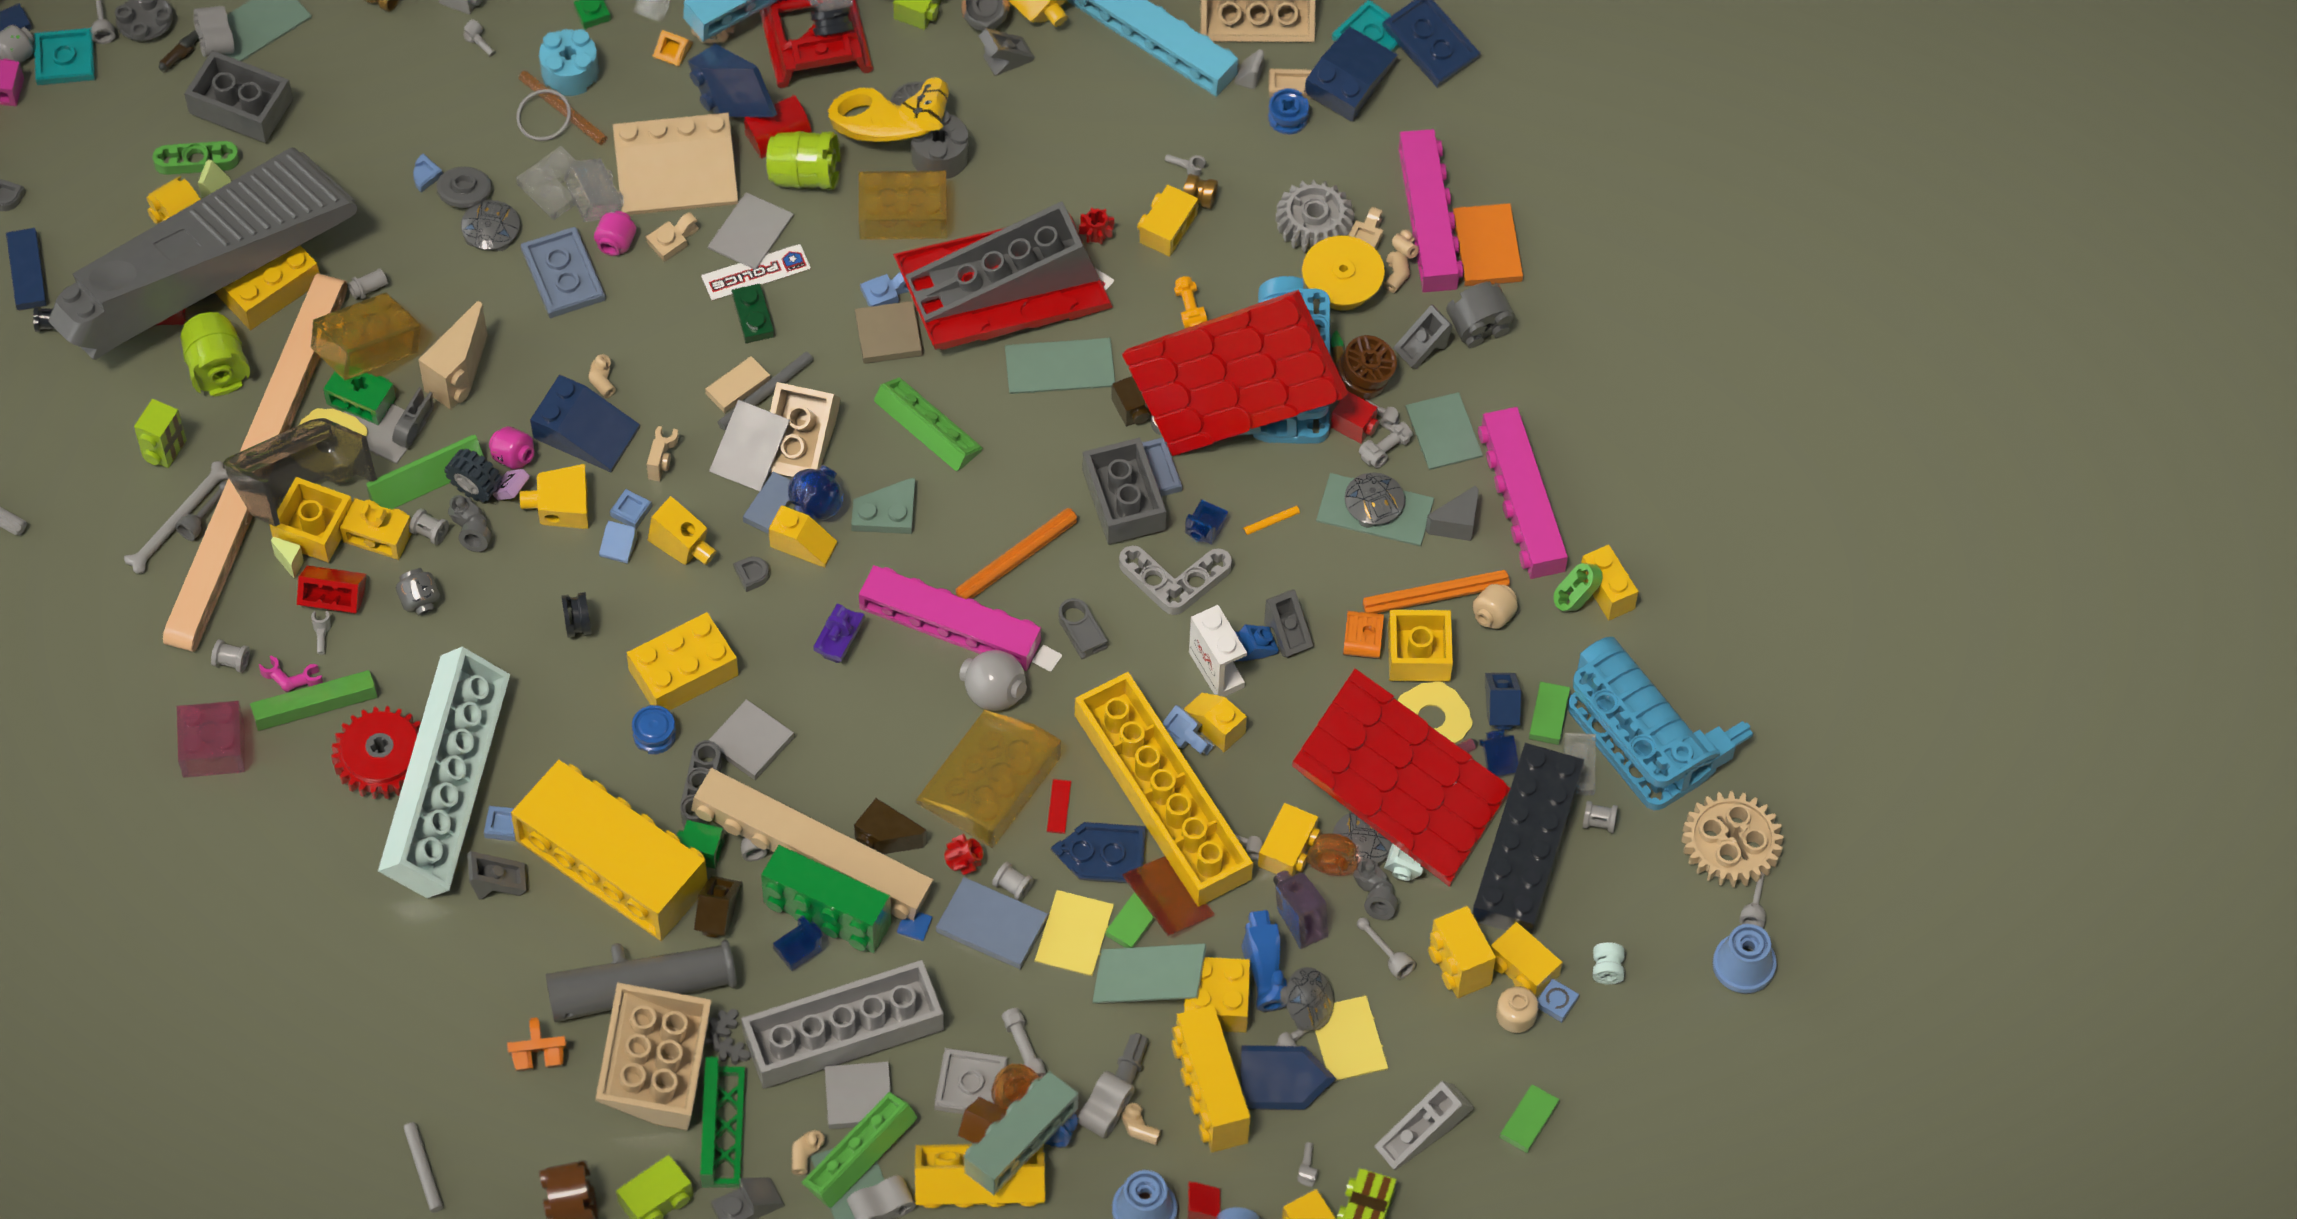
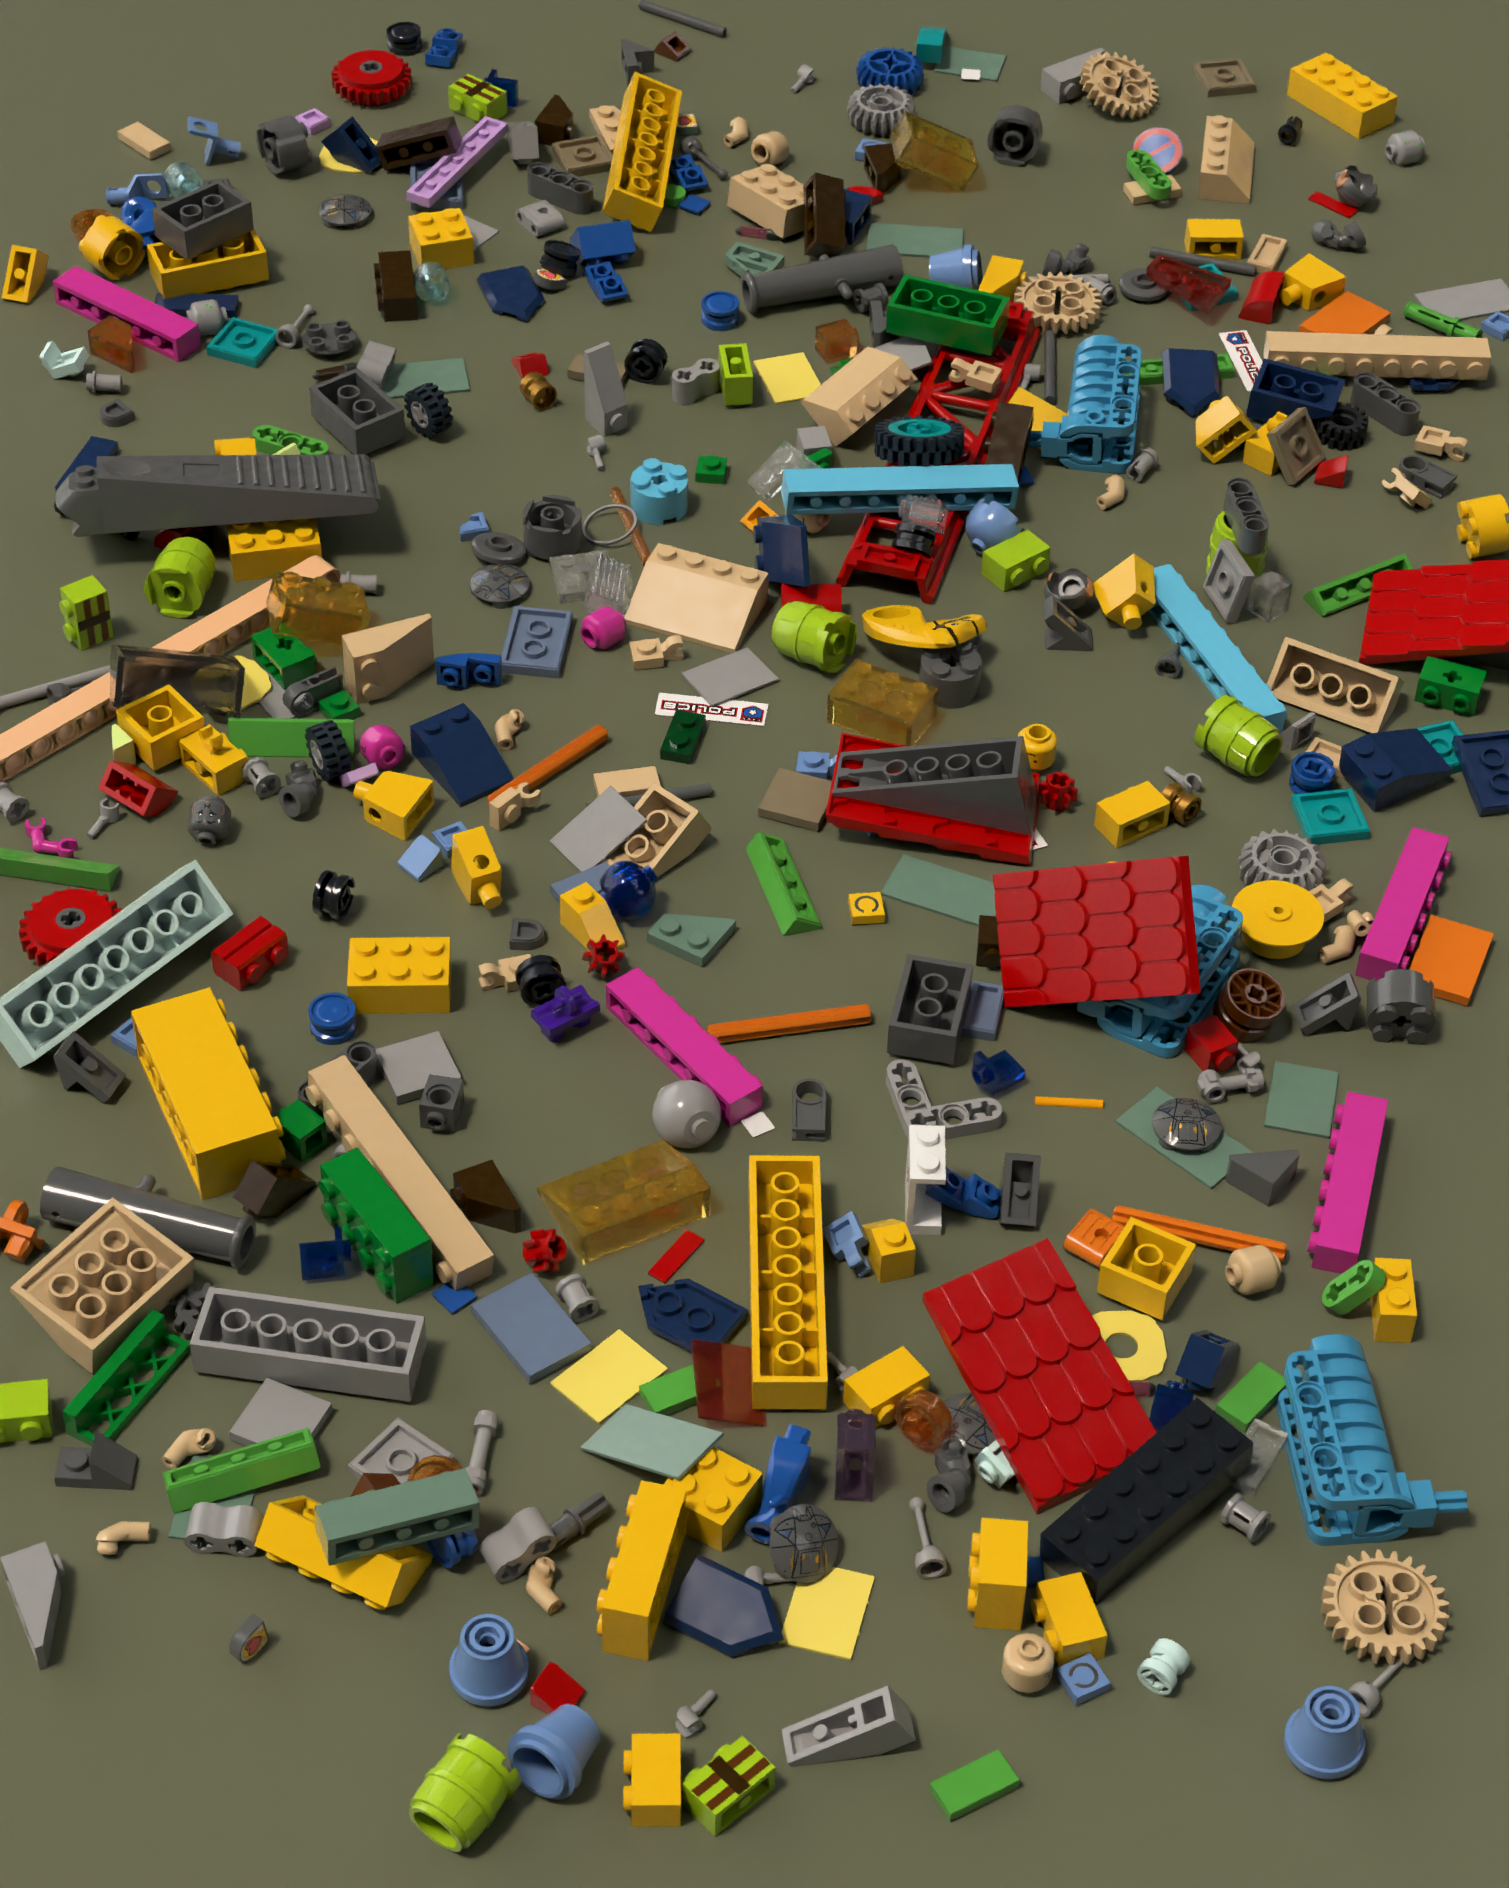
camera: 30 degrees right, 15 degrees down
none -> red brick [211,916,289,991]
none -> green plate [318,690,361,719]
none -> black wheel [404,382,453,438]
none -> dark grey brick [419,1074,464,1133]
none -> blue slope [436,653,502,689]
none -> tan plate [478,954,531,992]
none -> orange axle [487,724,608,807]
none -> black wheel [515,955,566,1006]
none -> dark grey brick [523,495,582,562]
none -> red gear [582,934,625,978]
none -> yellow tile [848,892,885,925]
none -> yellow head [1018,724,1057,771]
none -> dark grey hinge [1155,642,1181,679]
none -> lime piece [1194,694,1283,777]
none -> teal tile [1290,788,1370,845]

